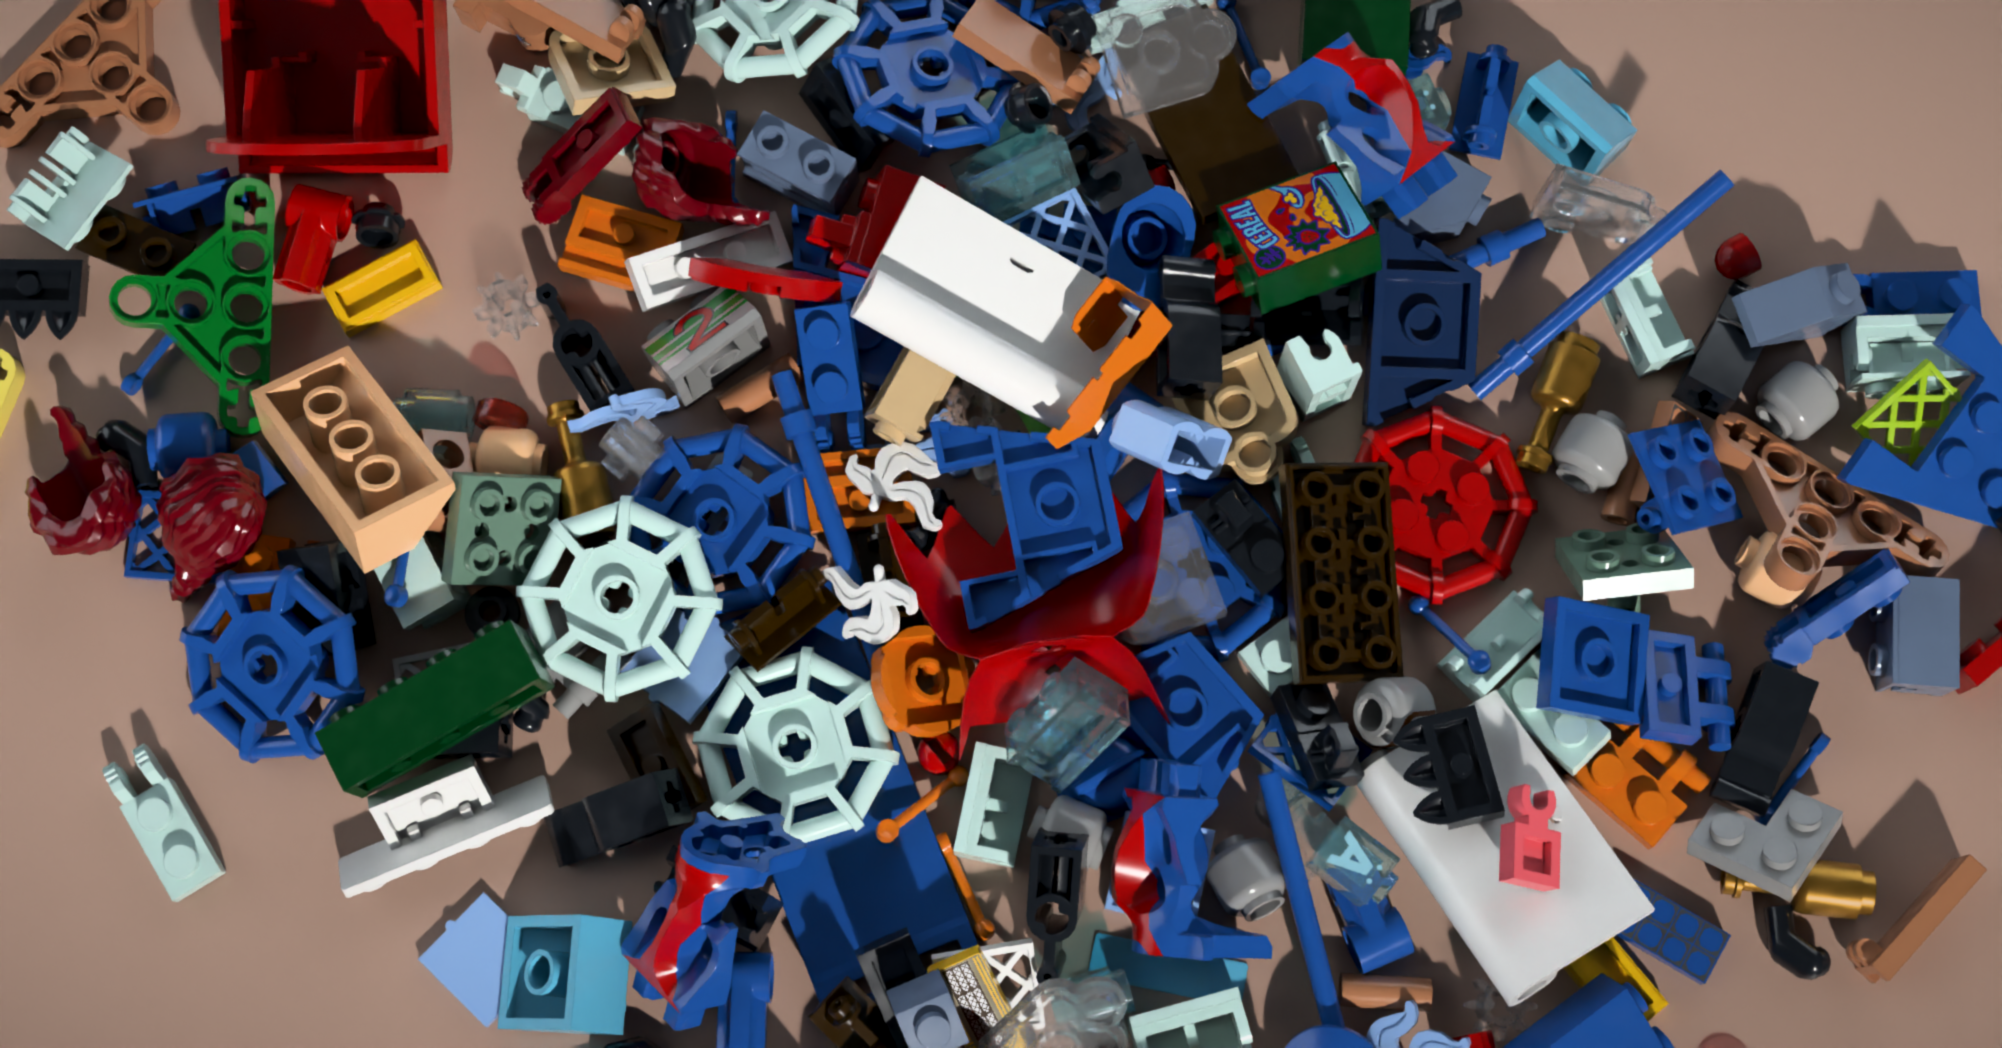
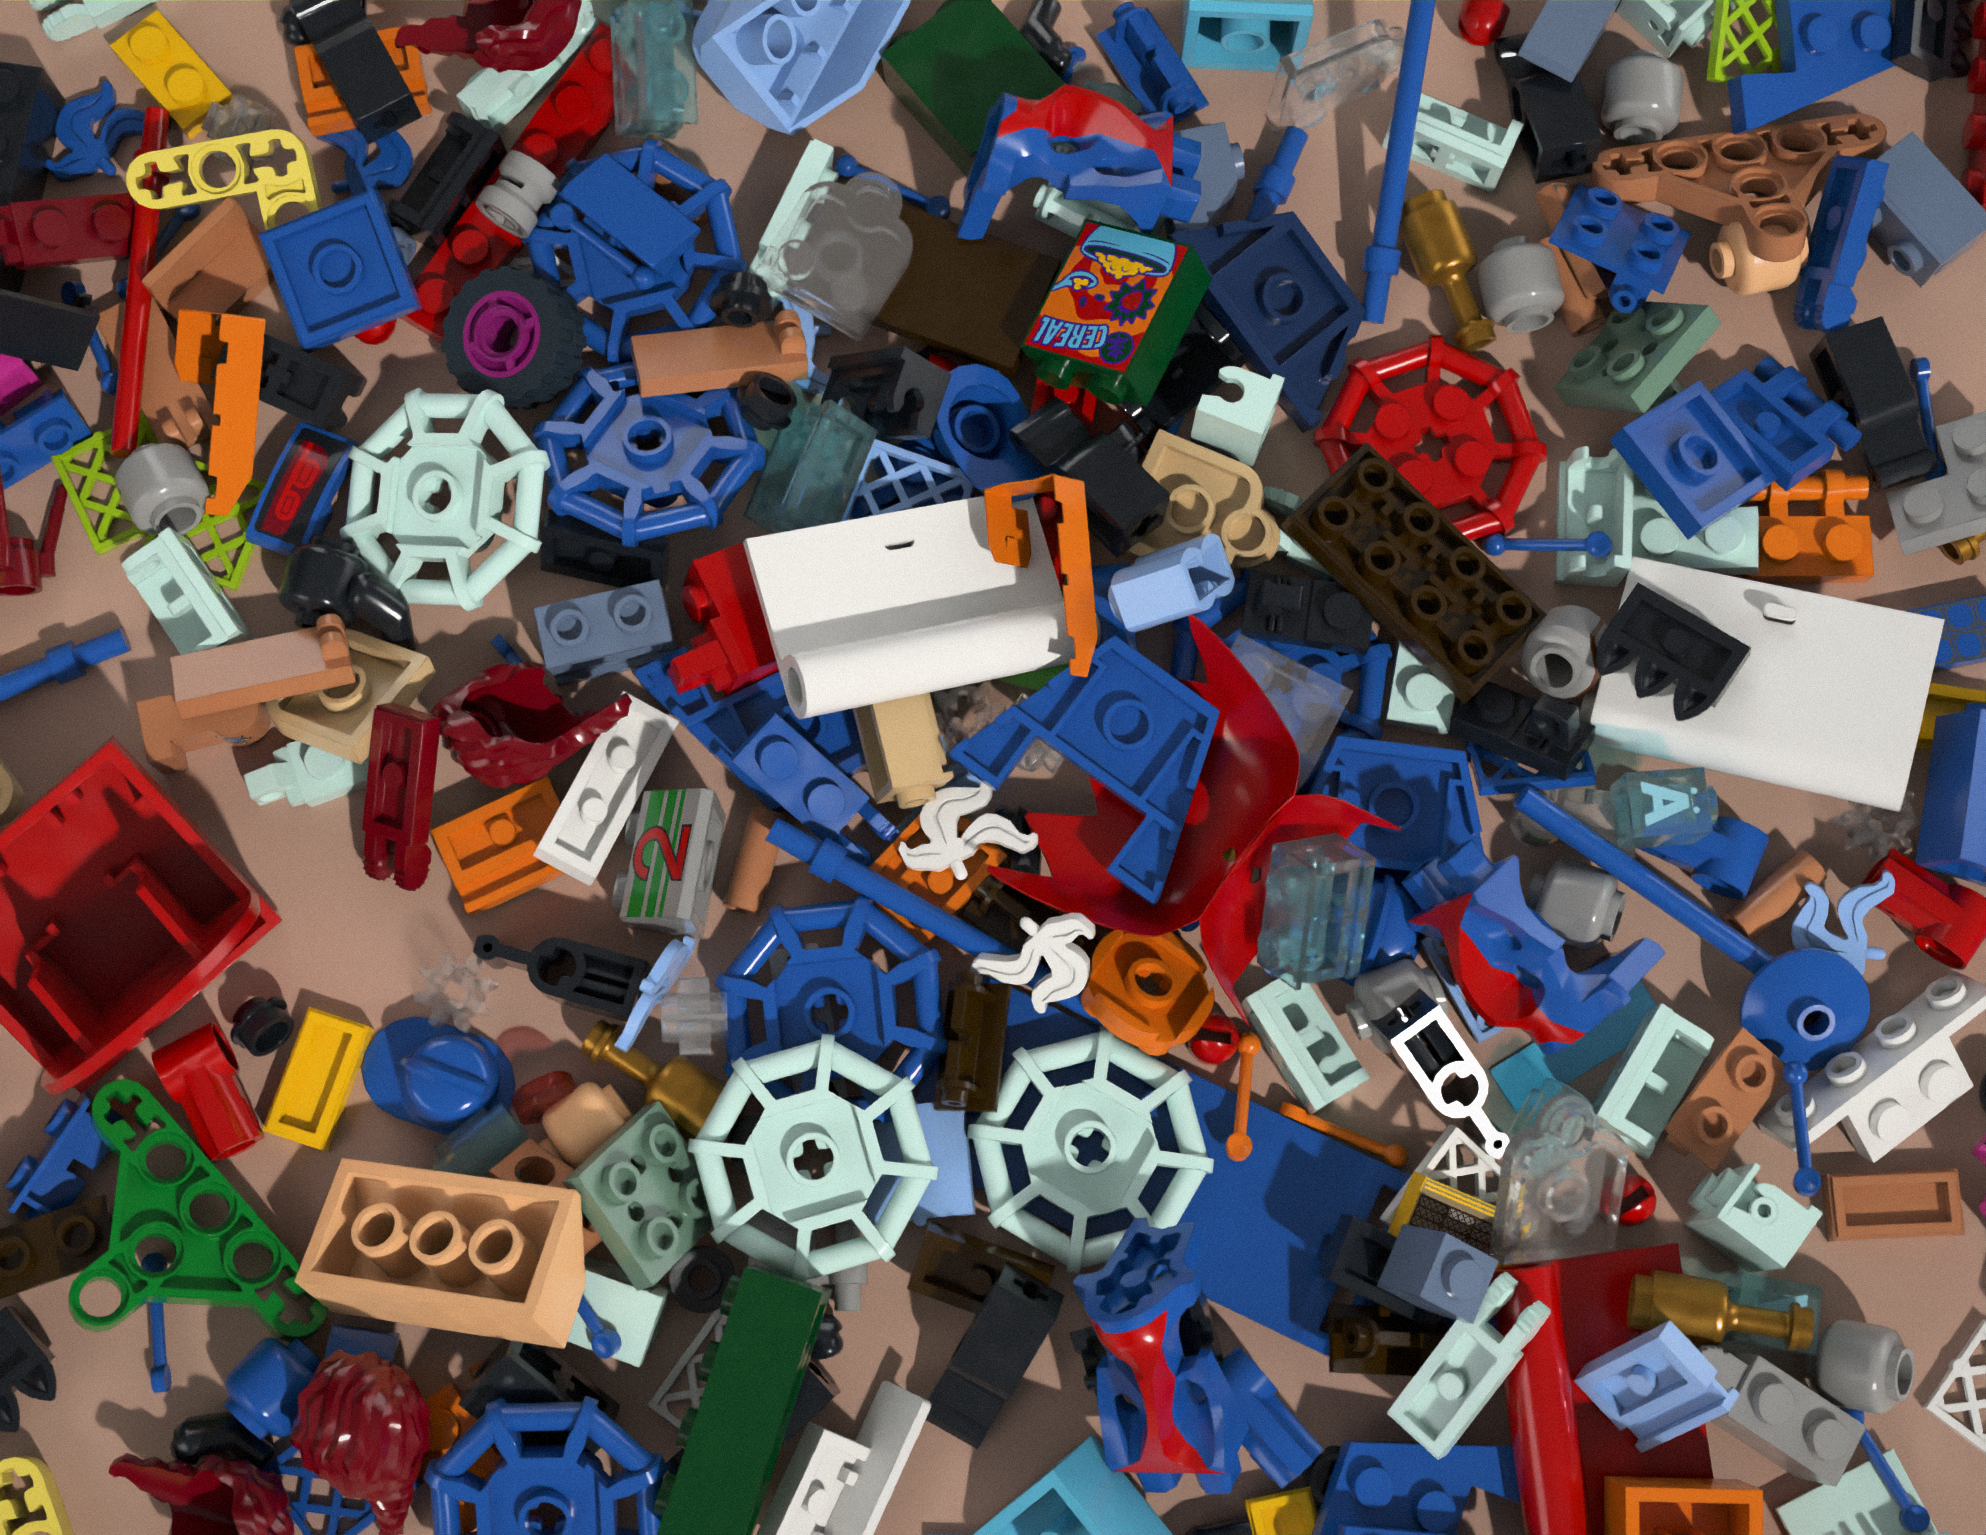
camera: 45 degrees left, 0 degrees up
red tile [688,257,843,303] -> none
coral plate [1499,784,1561,892] -> none
none -> blue piece [362,1016,516,1138]

